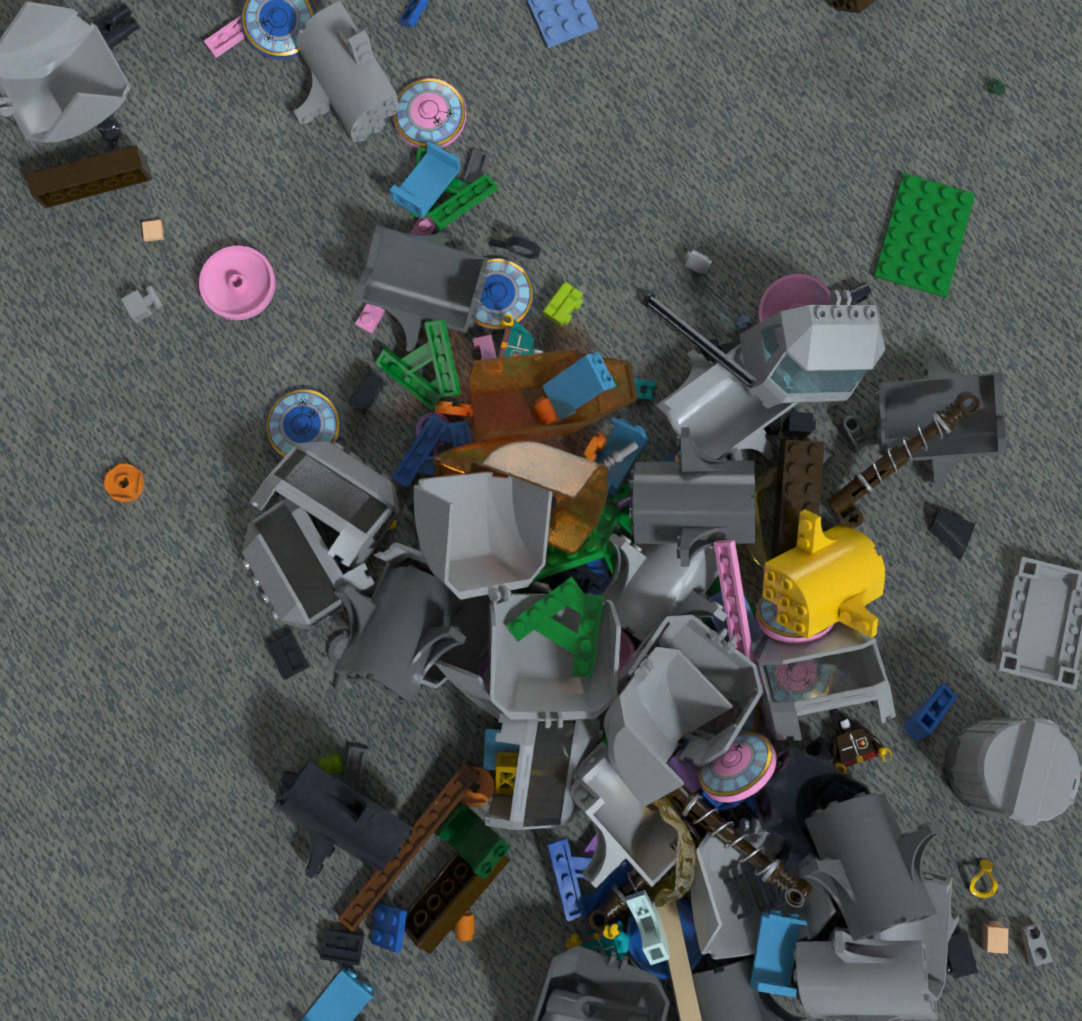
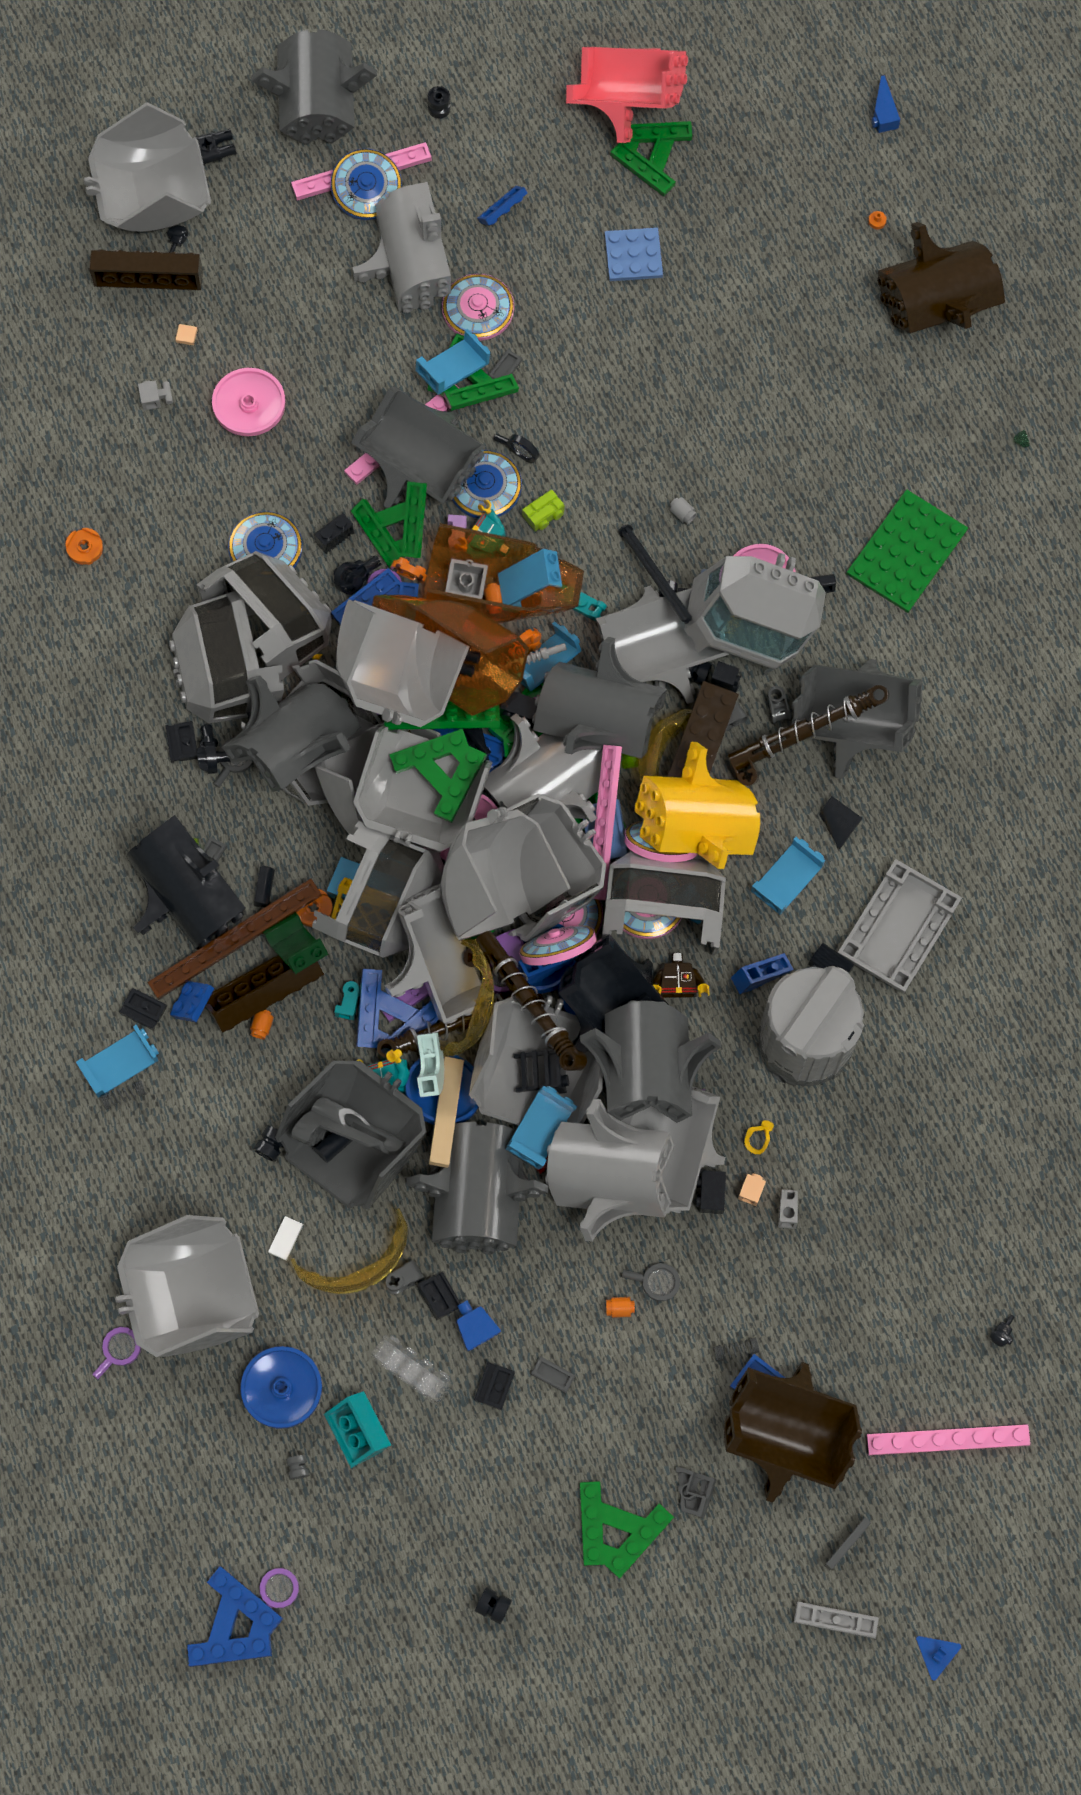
camera: 15 degrees right, 10 degrees down
none -> black pin [197,724,231,774]
none -> black brick [253,865,275,908]
none -> black pin [333,555,381,595]
none -> teal leg [334,981,360,1021]
none -> light grey brick [444,559,488,608]
none -> black brick [499,689,537,728]
none -> dark azure panel [751,837,825,915]
none -> black brick [808,943,854,974]

